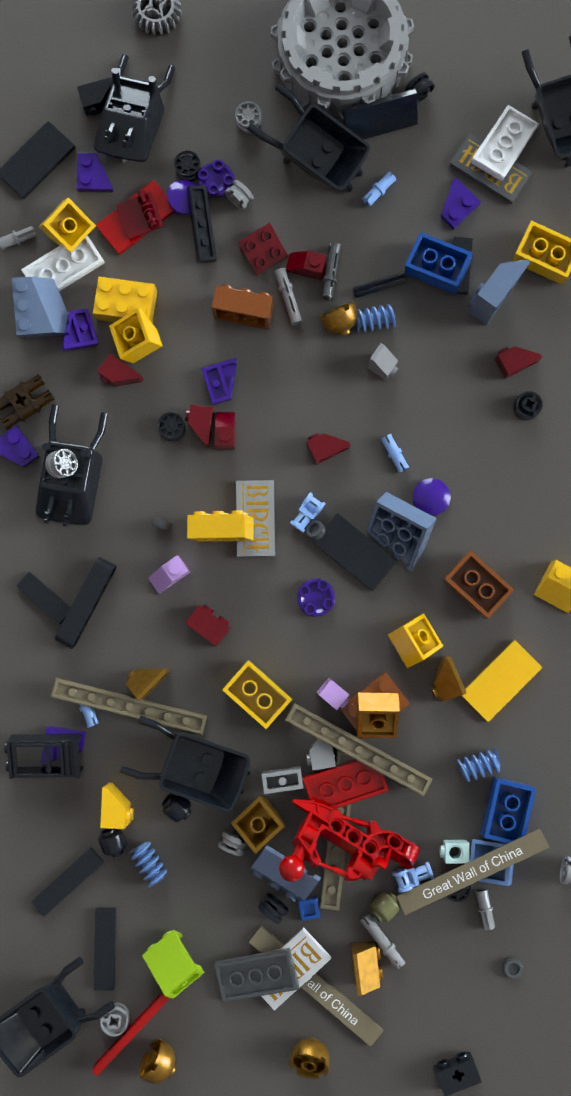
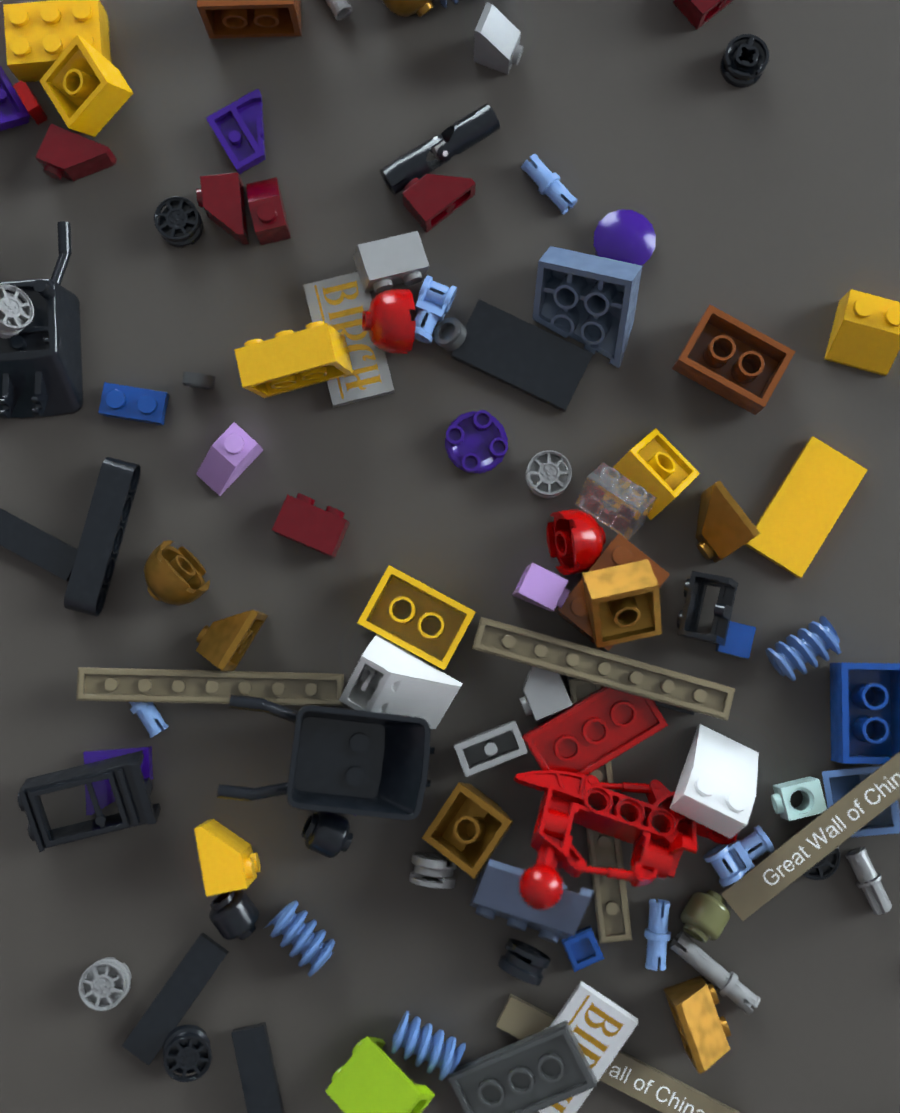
camera: 15 degrees left, 0 degrees up
none -> red tile [12,80,47,125]
none -> light grey wheel [78,957,132,1011]
none -> blue plate [98,382,169,426]
none -> pearl gold cylinder [144,540,210,606]
none -> black wheel [163,1025,212,1082]
none -> white slope [339,634,463,729]
none -> light grey brick [353,231,430,293]
none -> red cylinder [362,289,416,354]
none -> black piece [380,104,500,195]
none -> medium blue piece [391,1010,466,1081]
none -> light grey wheel [525,450,572,498]
none -> red cylinder [546,509,606,575]
none -> clear brick [575,462,657,540]
none -> light blue pin [644,899,671,971]
none -> white slope [669,724,759,839]
none -> black window [677,571,738,646]
none -> blue tile [715,621,756,659]

